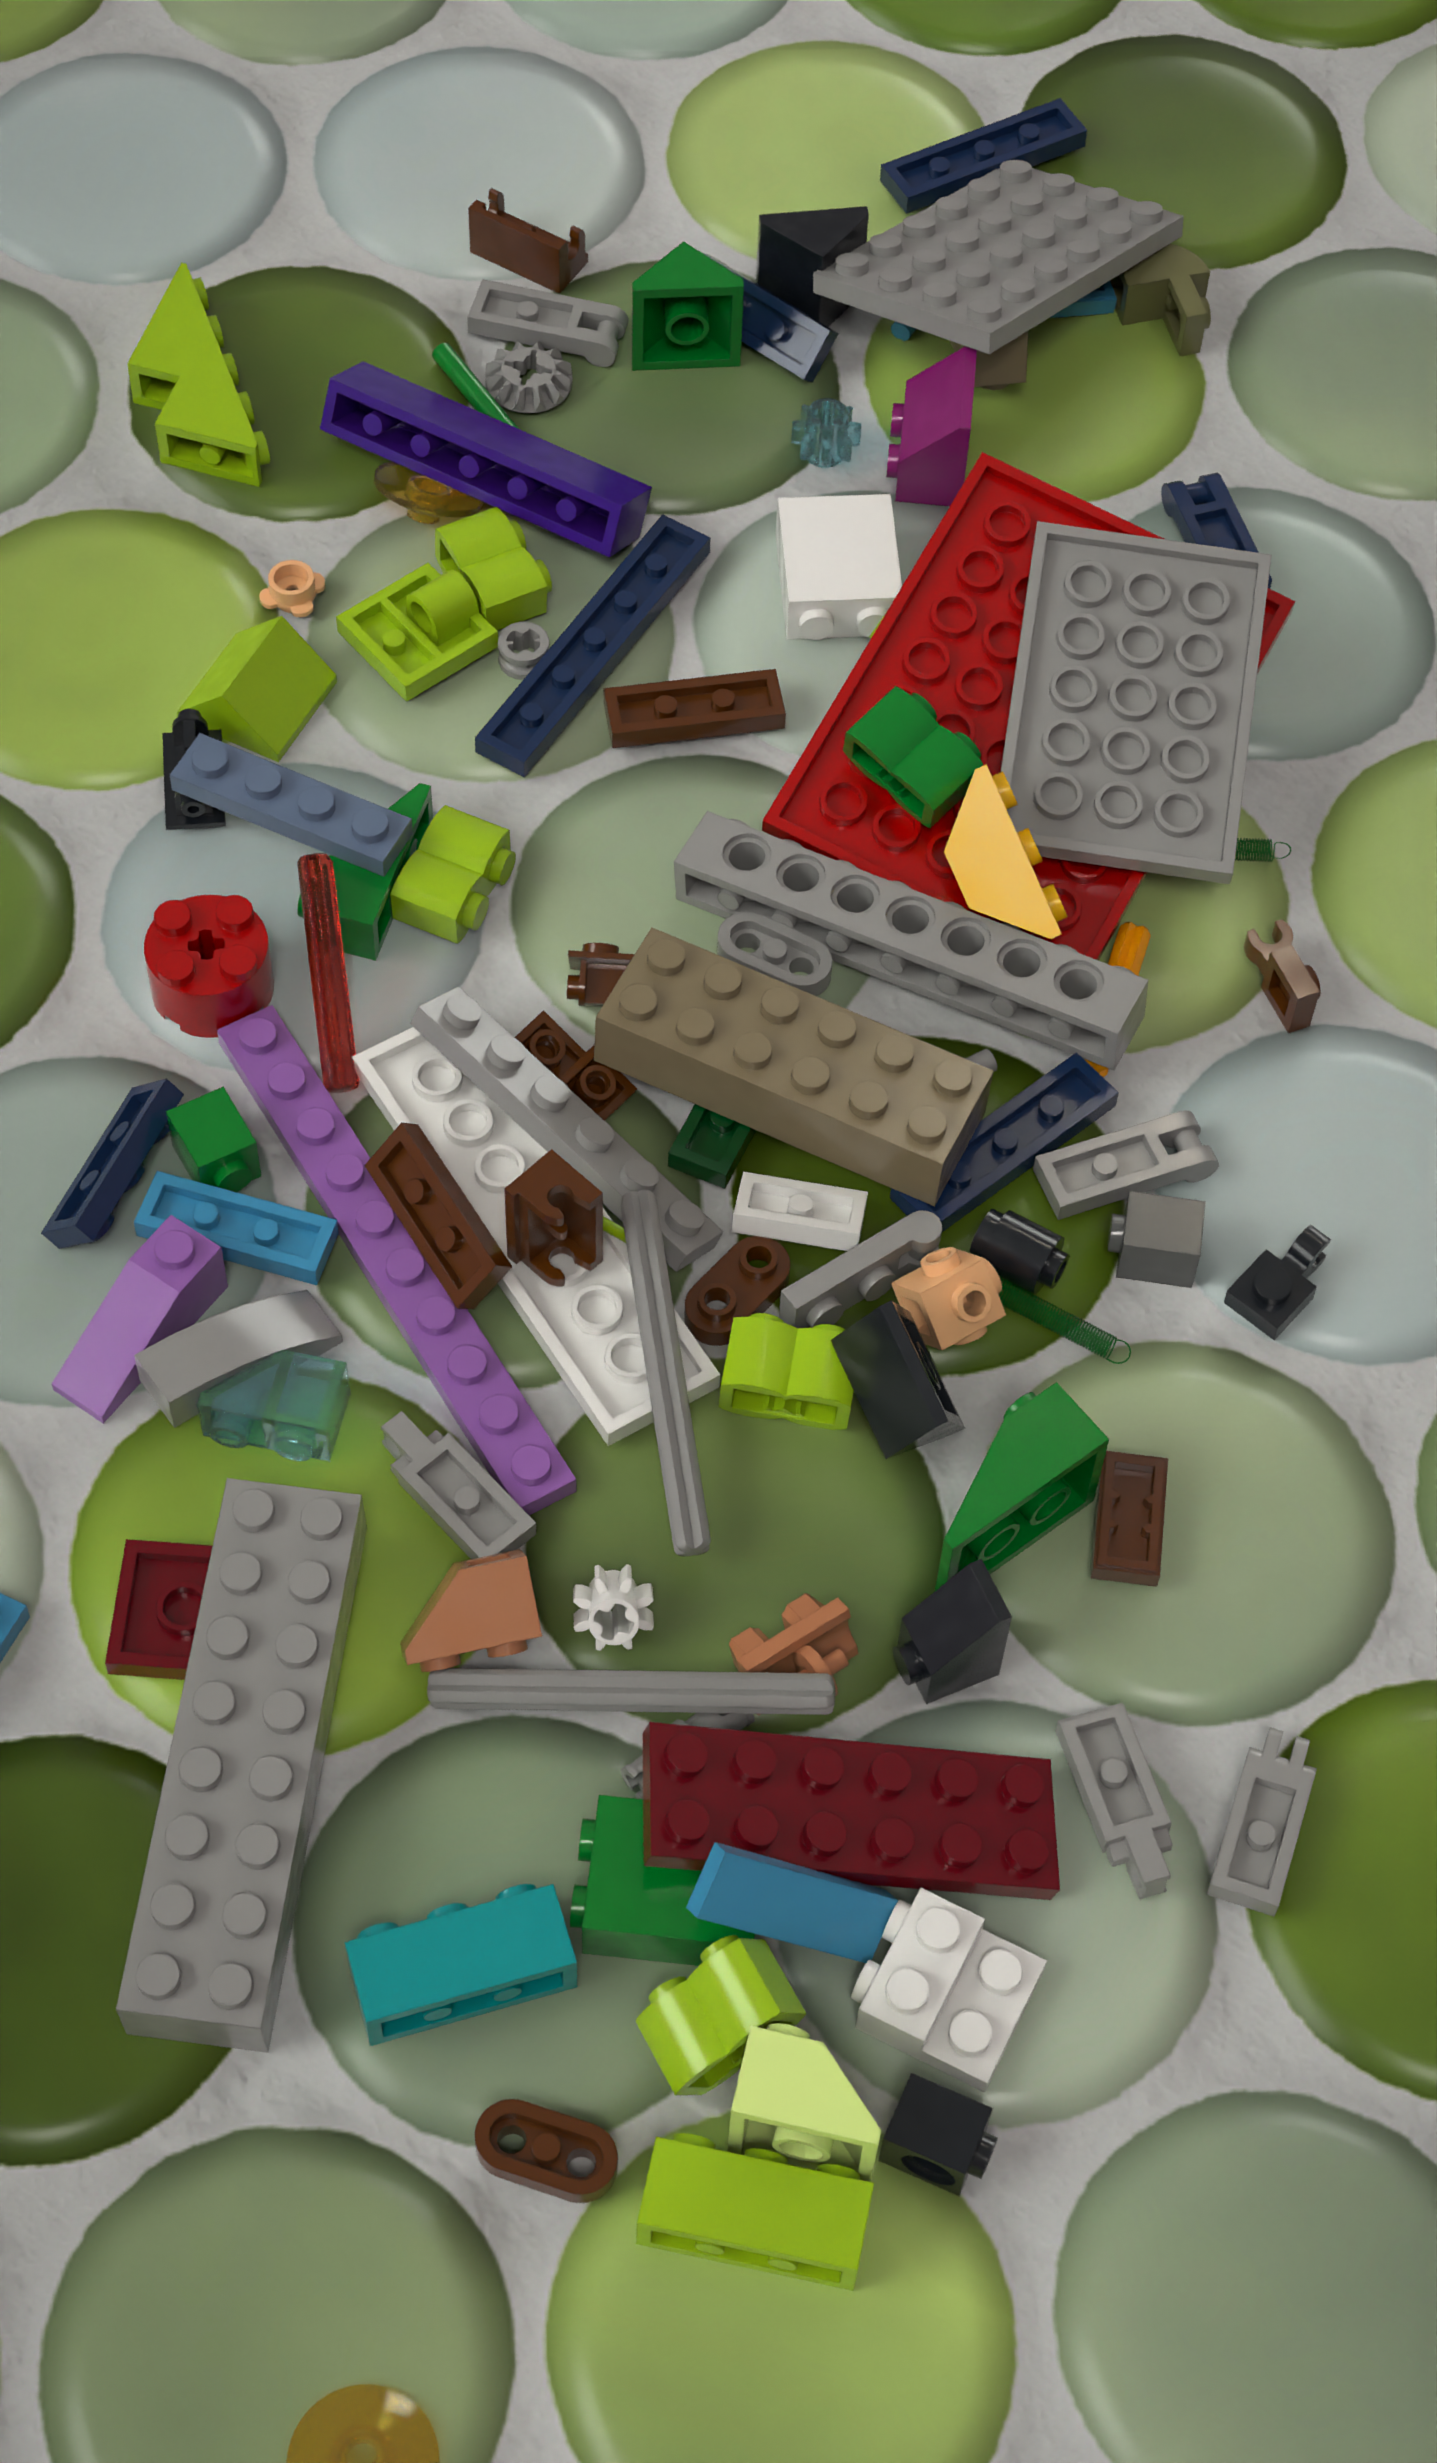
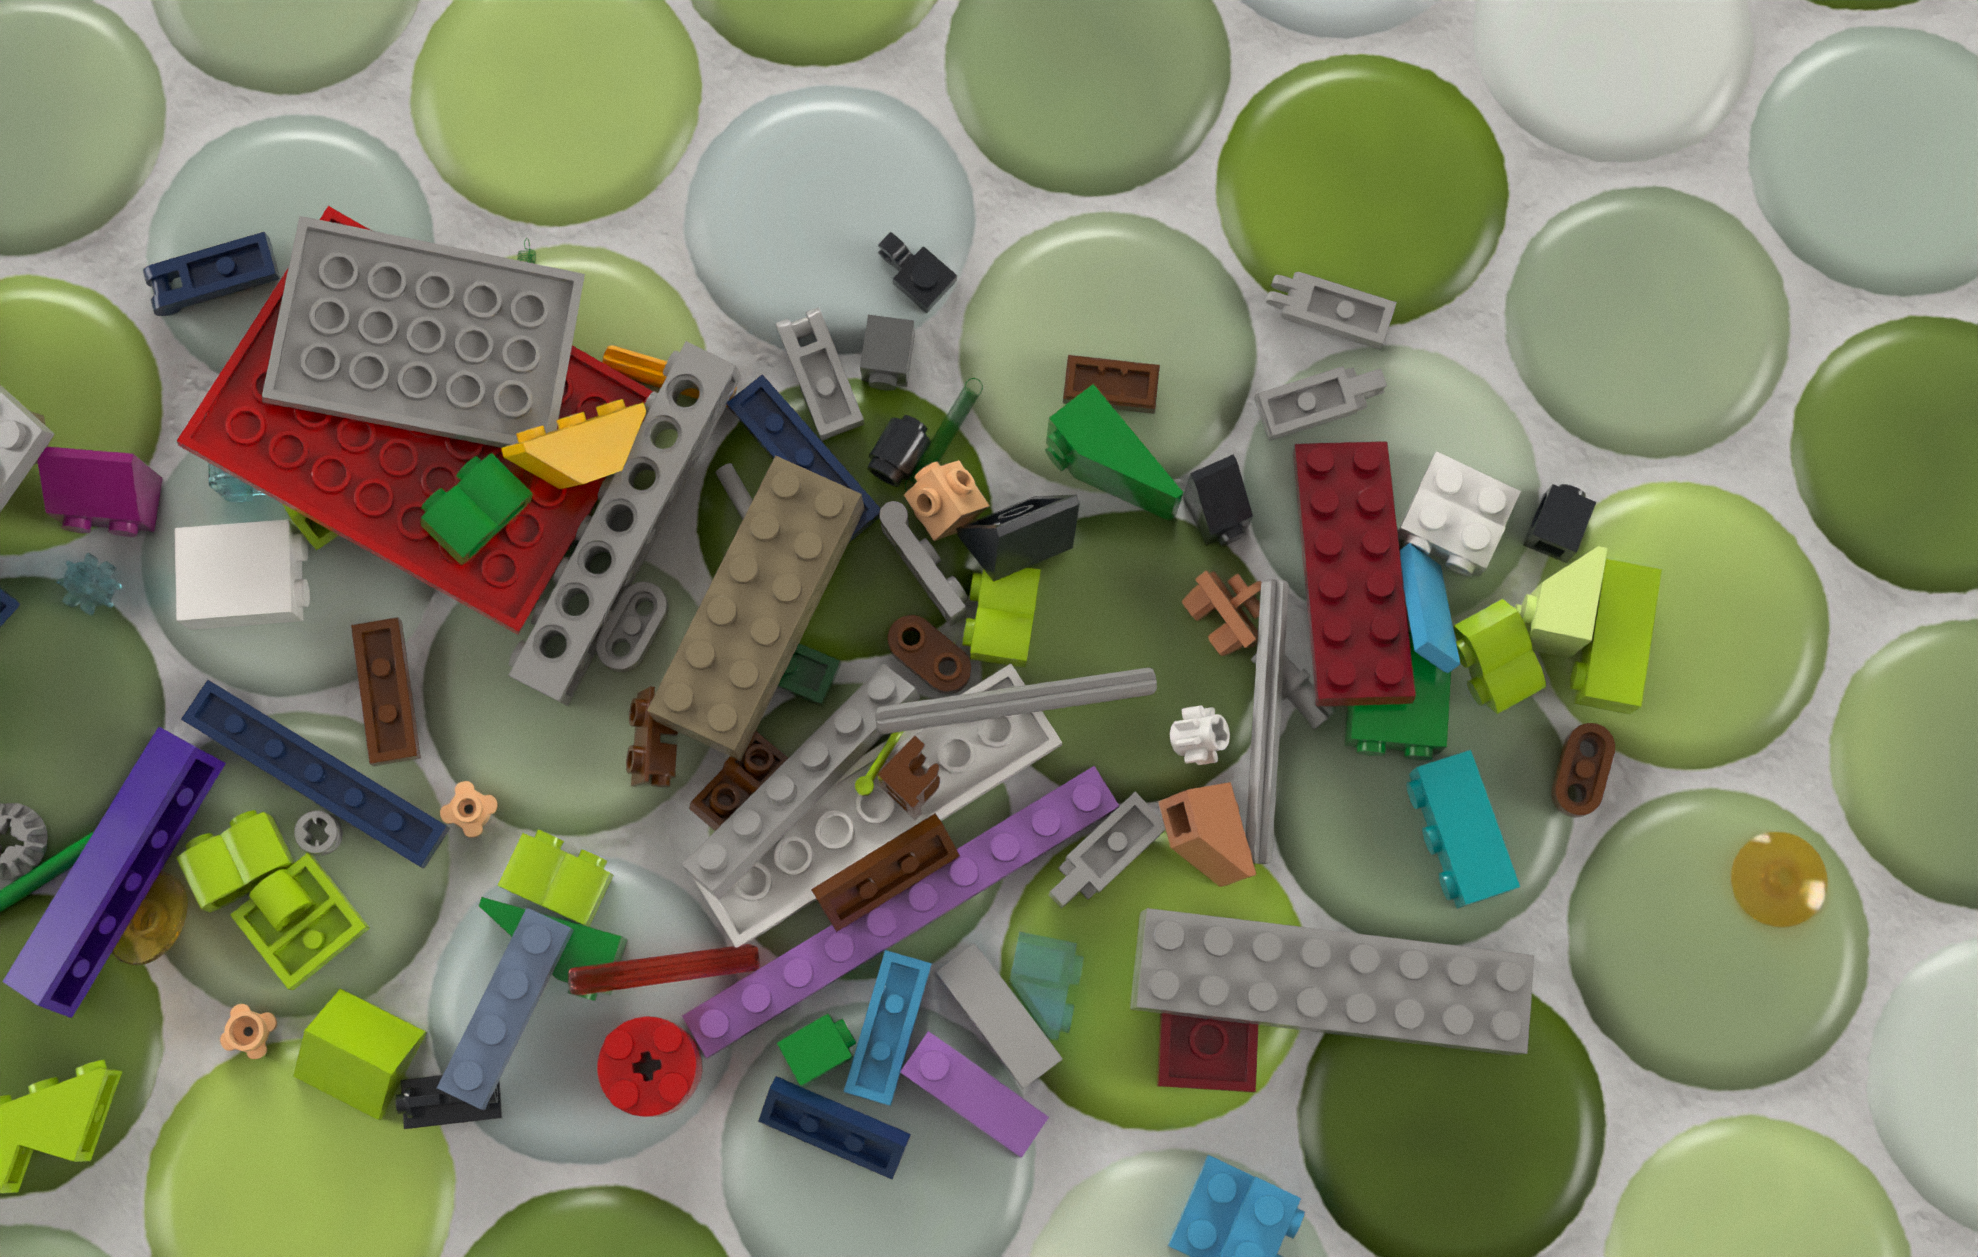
camera: 90 degrees left, 20 degrees up
white plate [732,1172,868,1251] -> none
reddish brown plate [1244,919,1321,1034] -> none
none -> light nougat plate [440,781,498,838]

